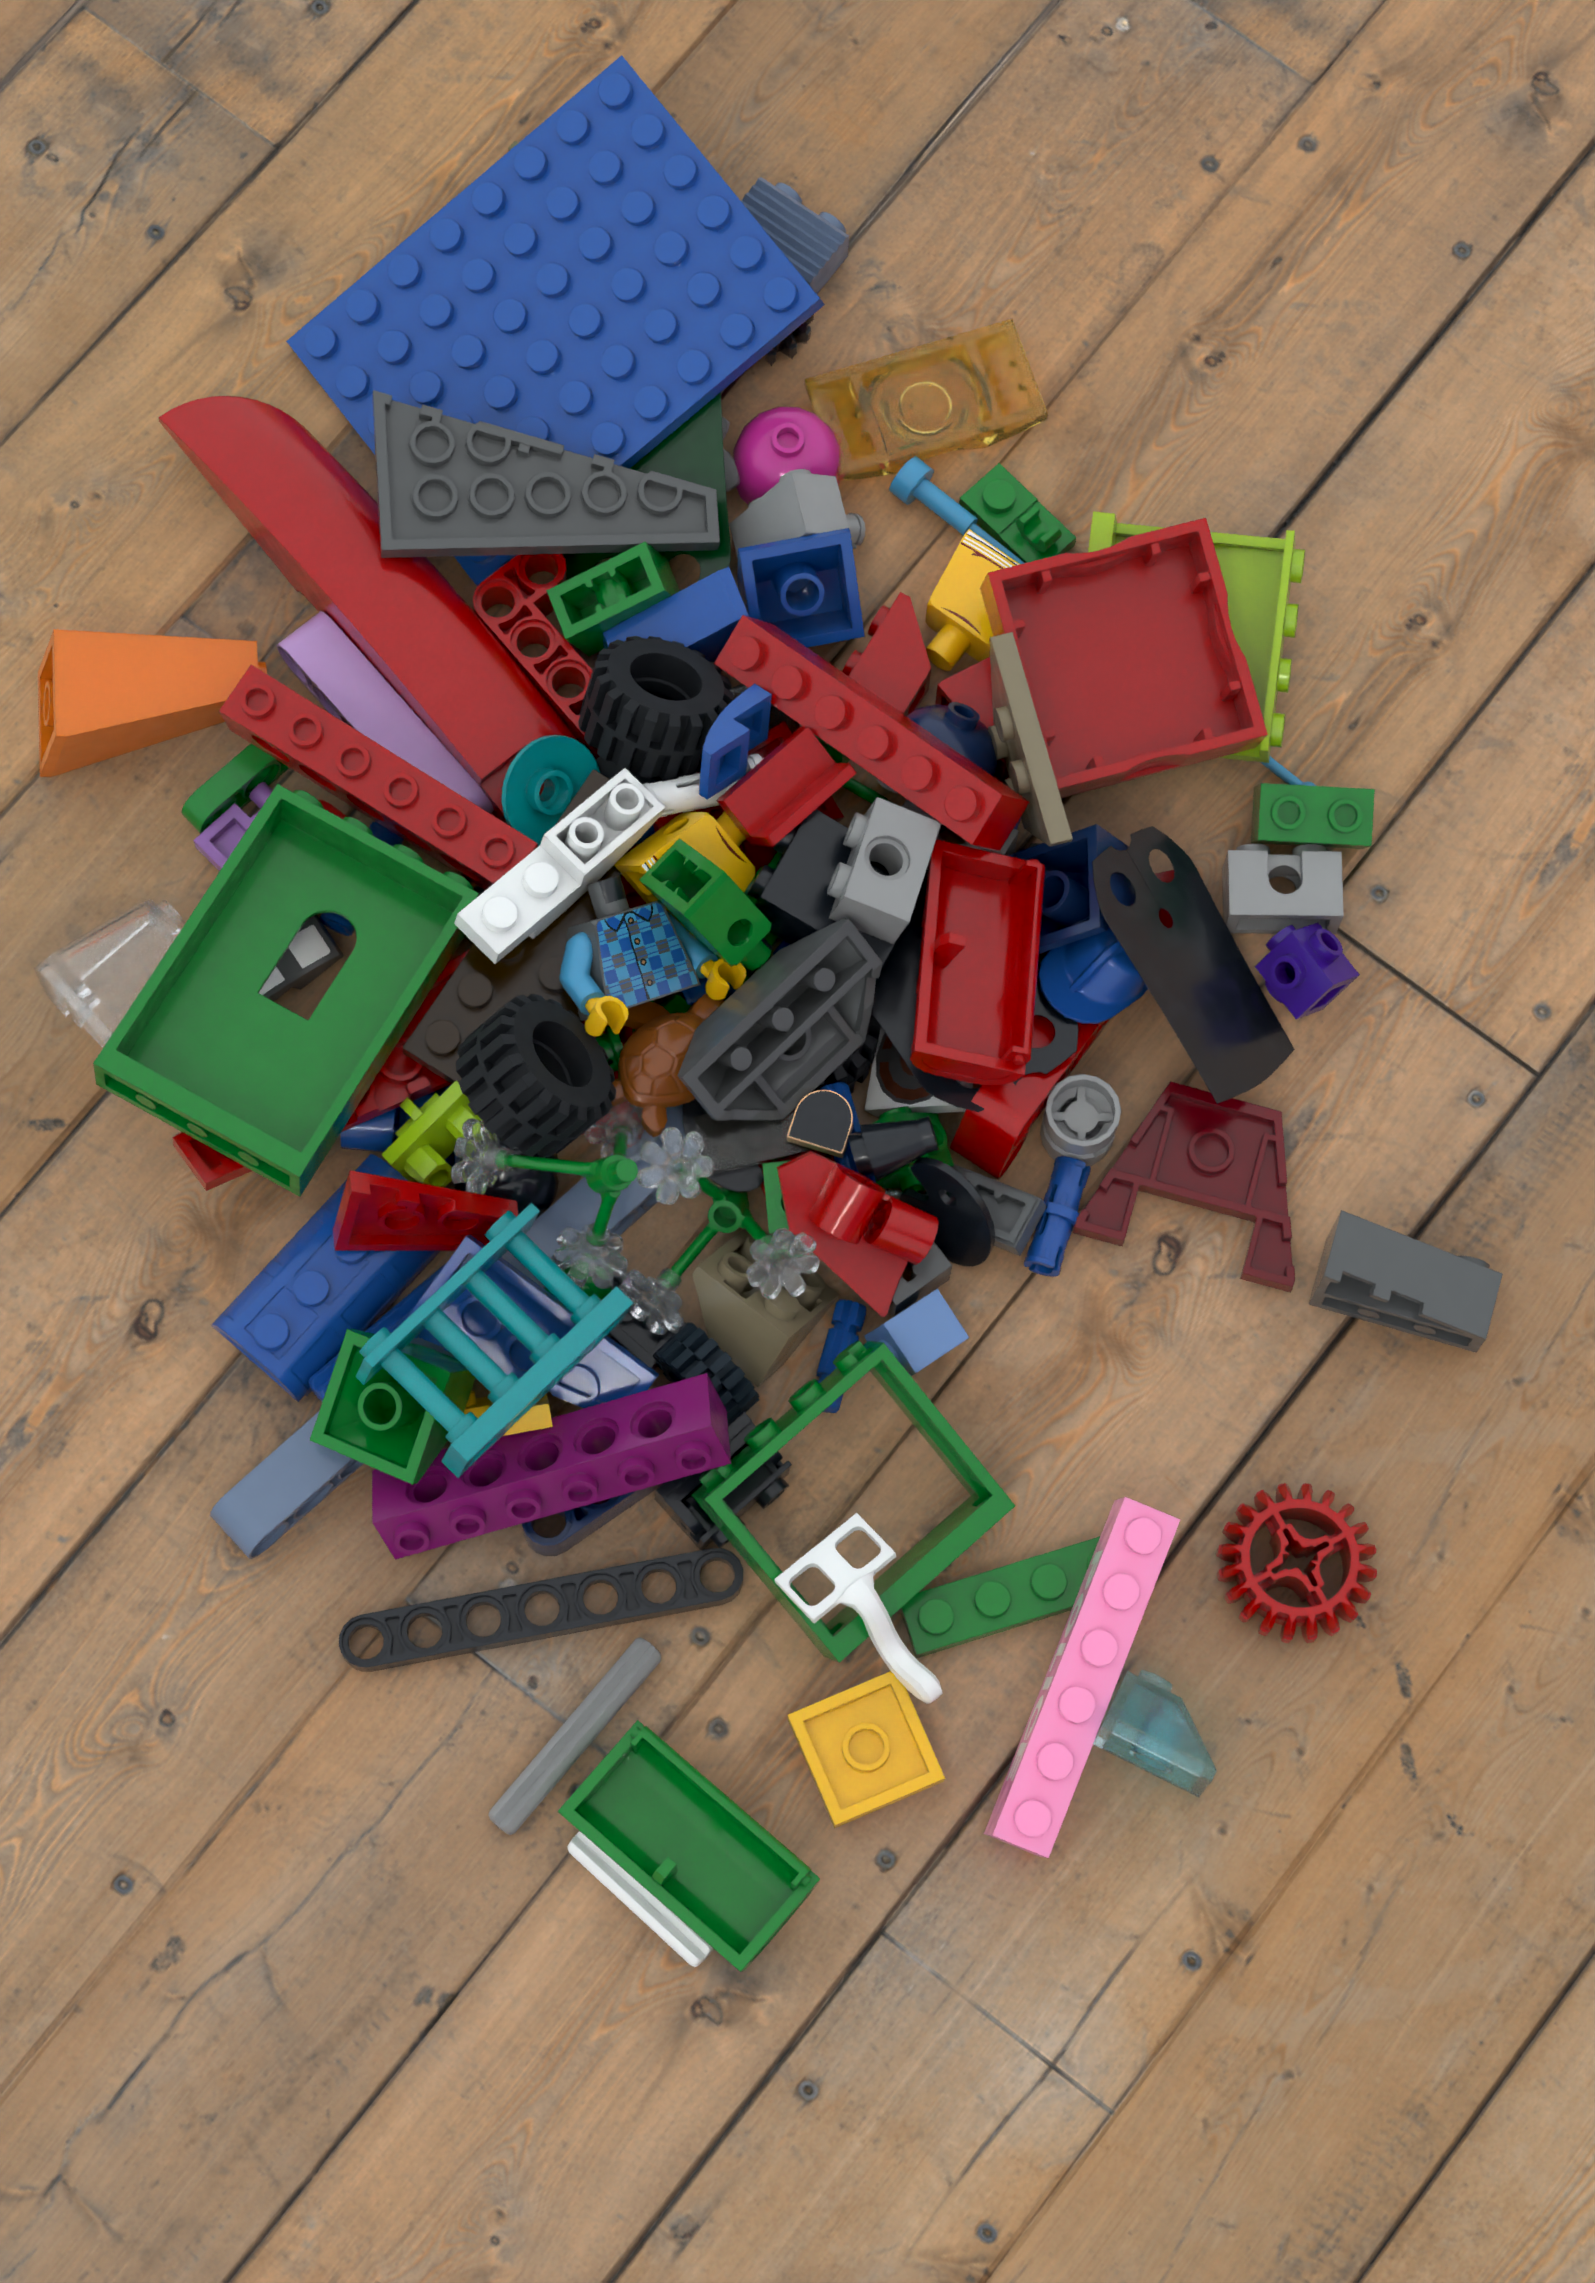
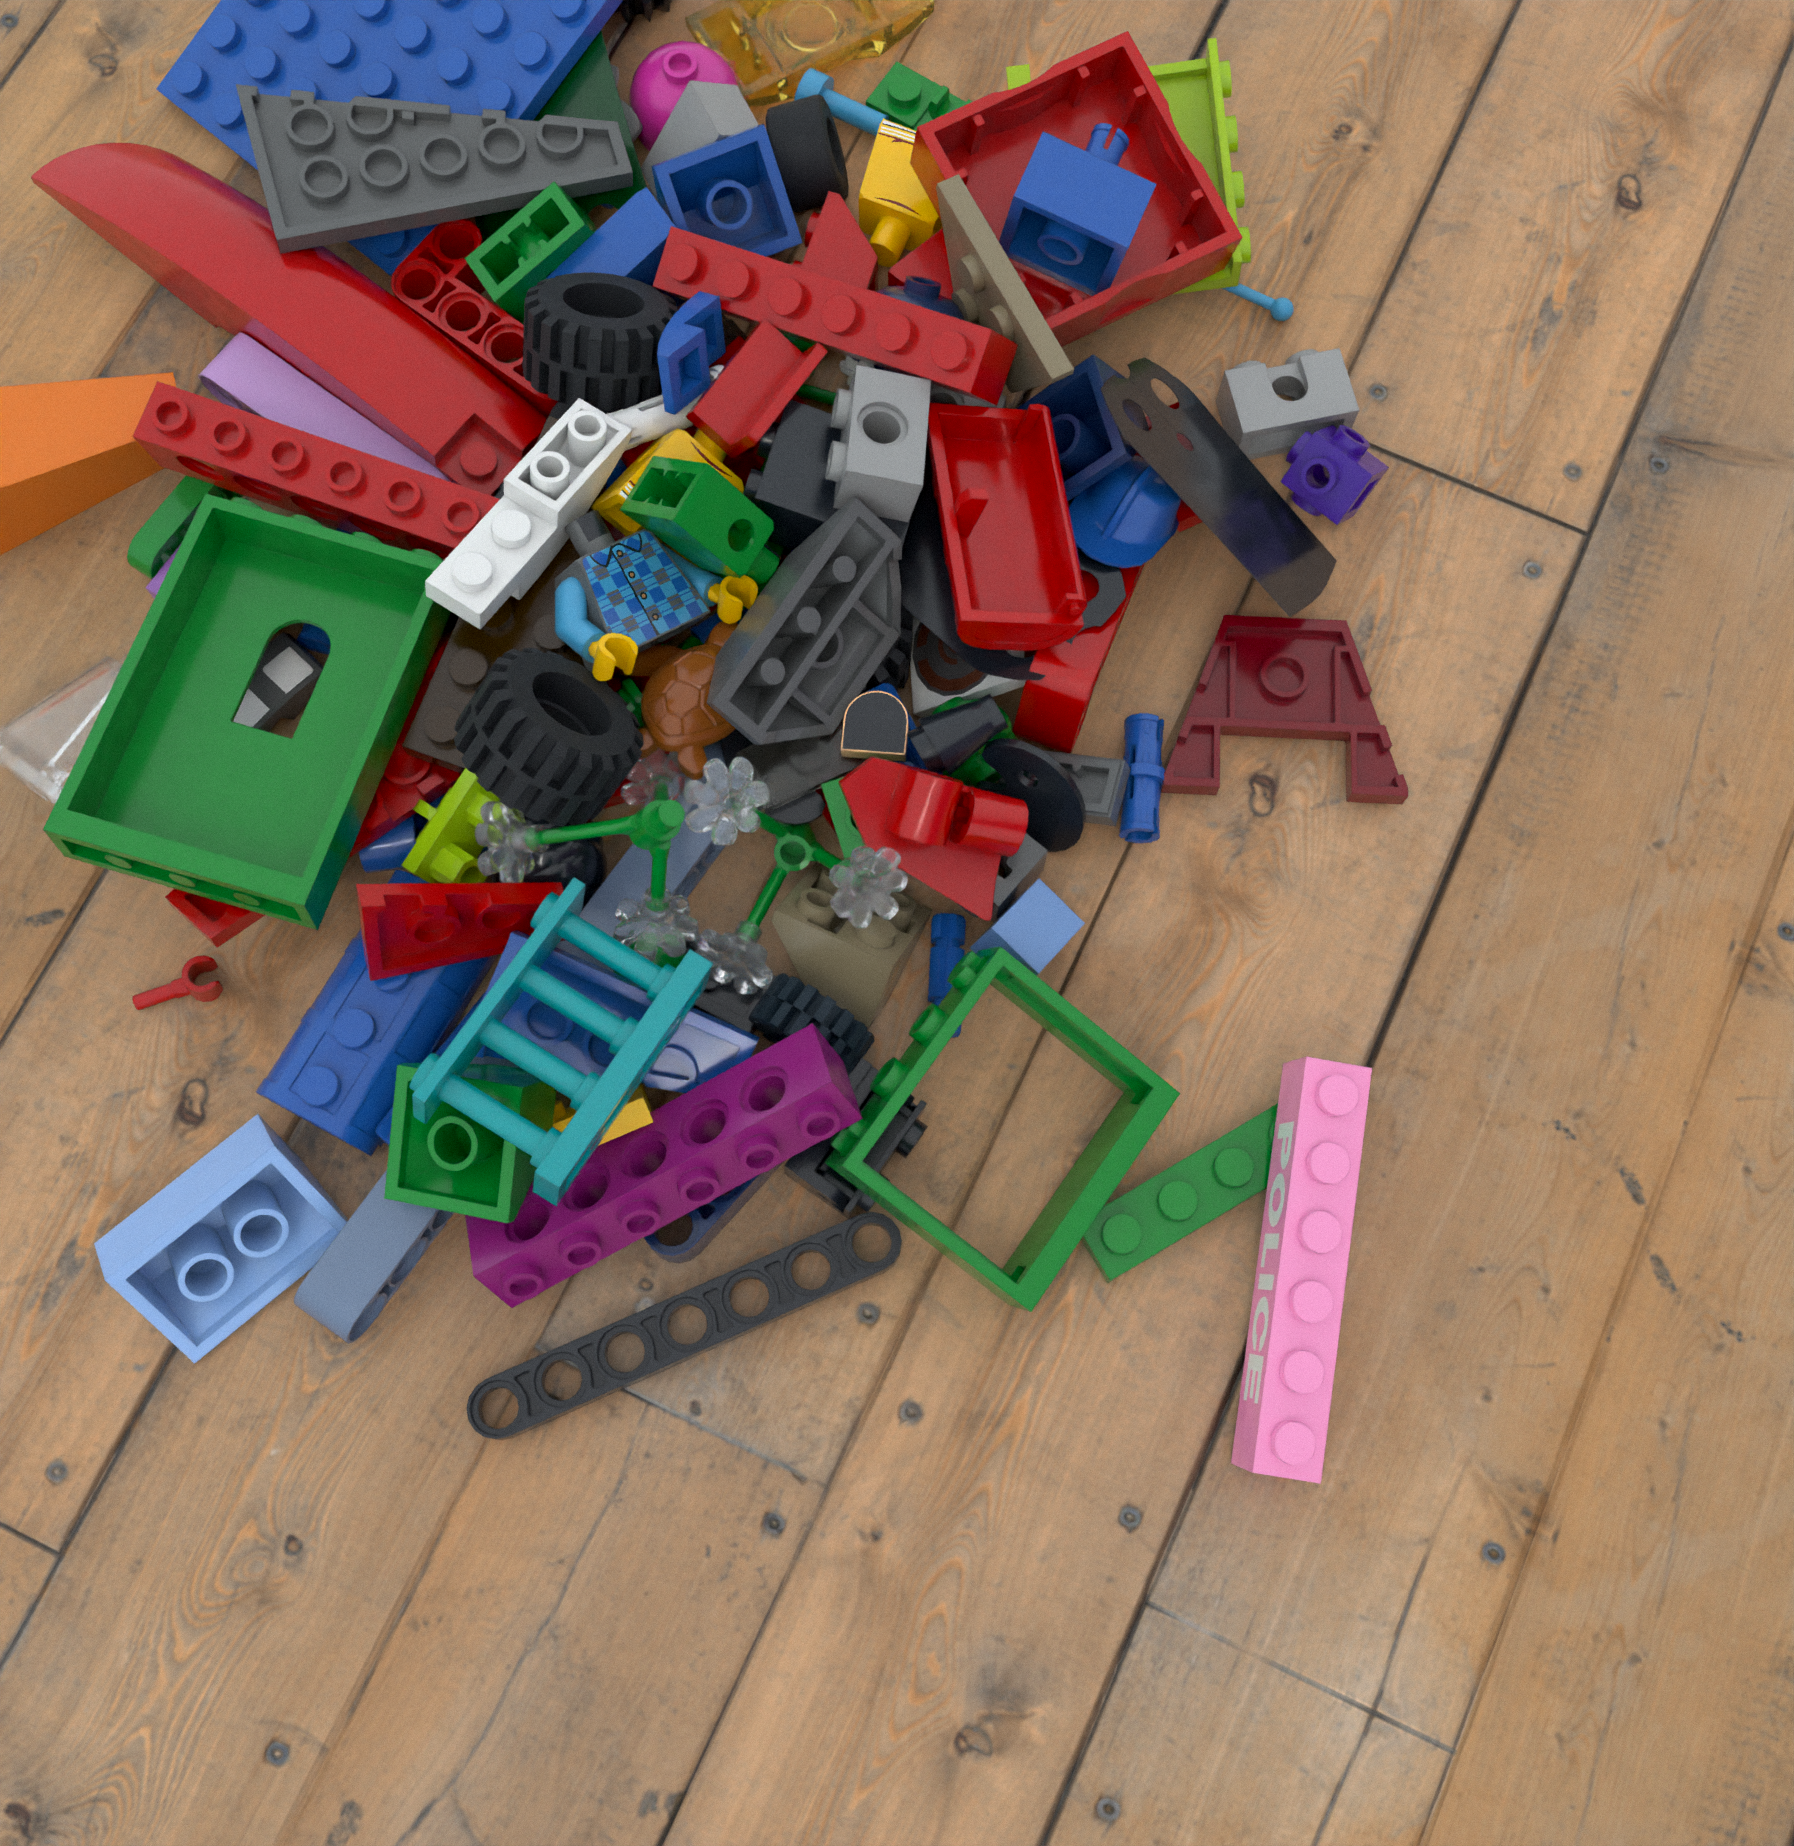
camera: 10 degrees left, 0 degrees up
light grey axle [488,1637,661,1835] -> none
teal dish [502,735,600,846] -> none
green container [557,1720,820,1972] -> none
white axle [567,1831,713,1967] -> none
white piece [775,1513,943,1704] -> none
yellow plate [787,1671,945,1828] -> none
light grey wheel [1040,1074,1121,1166] -> none
clear light blue slope [1093,1670,1217,1797] -> none
red gear [1216,1483,1377,1643] -> none
green brick [1251,783,1375,849] -> none
dark grey wedge [1309,1210,1503,1353] -> none
none -> light blue slope [94,1114,348,1364]
none -> red hand [132,955,223,1010]
none -> black tyre [766,95,849,212]
none -> blue brick [999,123,1157,296]

